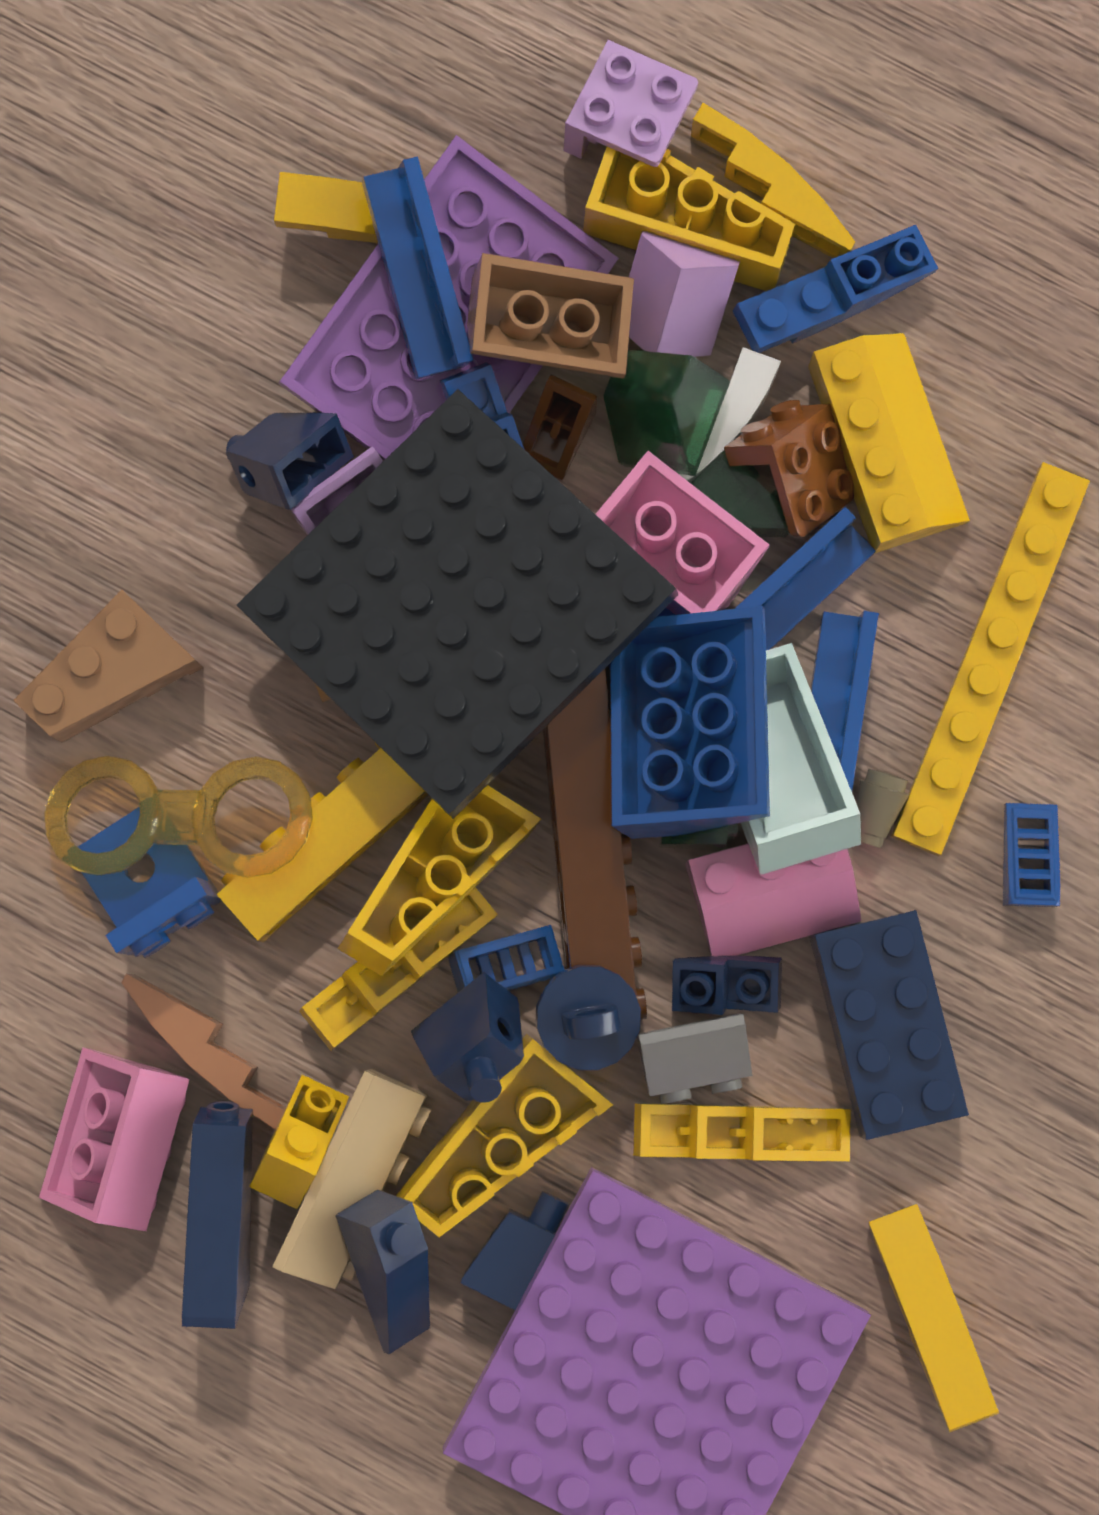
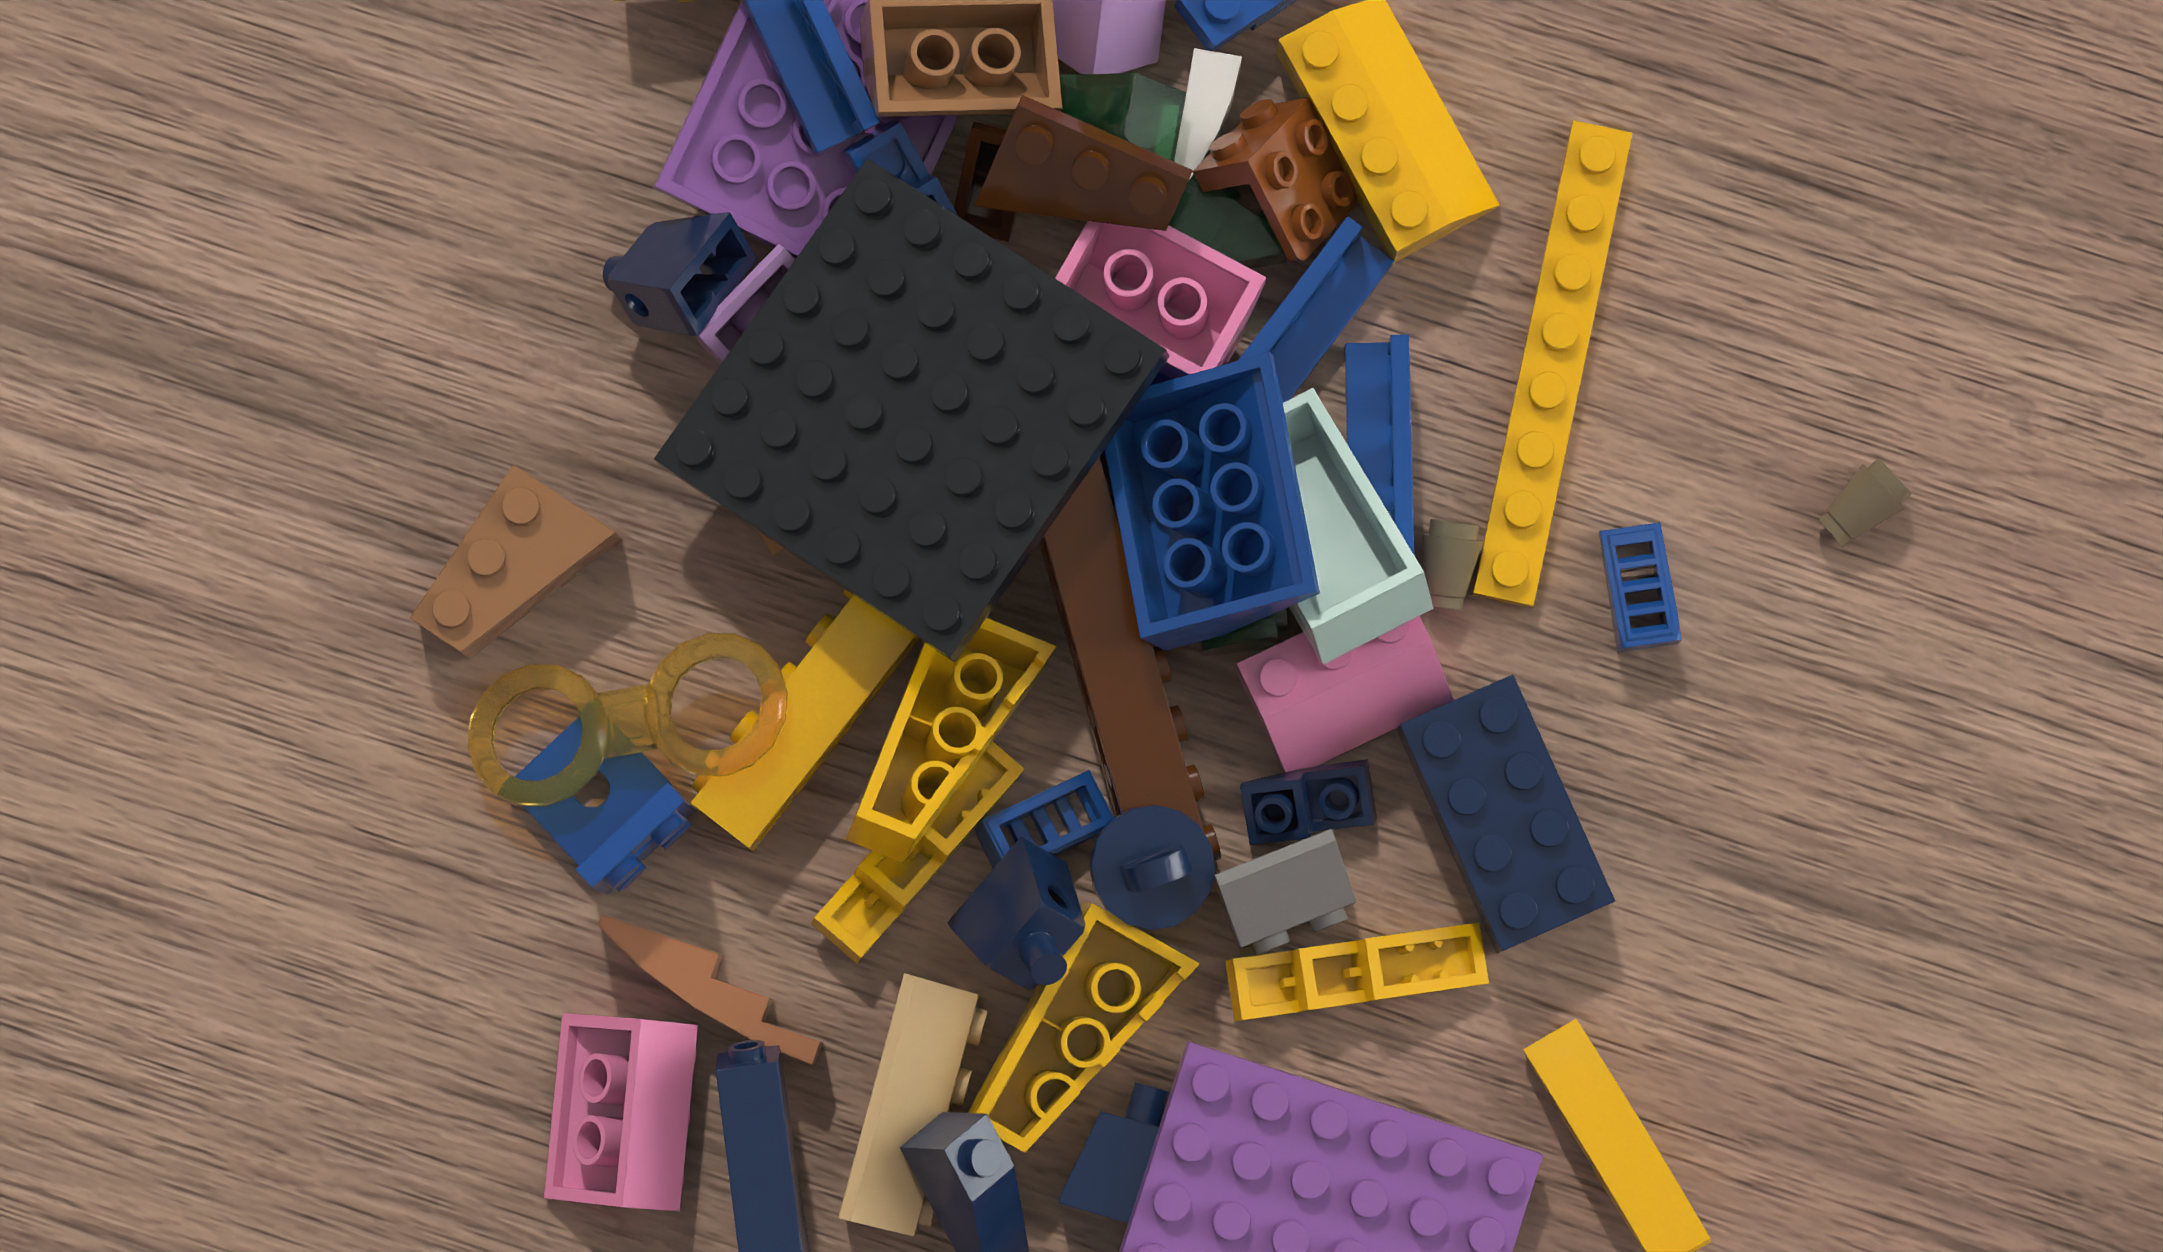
camera: 10 degrees left, 0 degrees up
yellow slope [249,1075,350,1209] -> none
none -> reddish brown wing [974,95,1193,231]

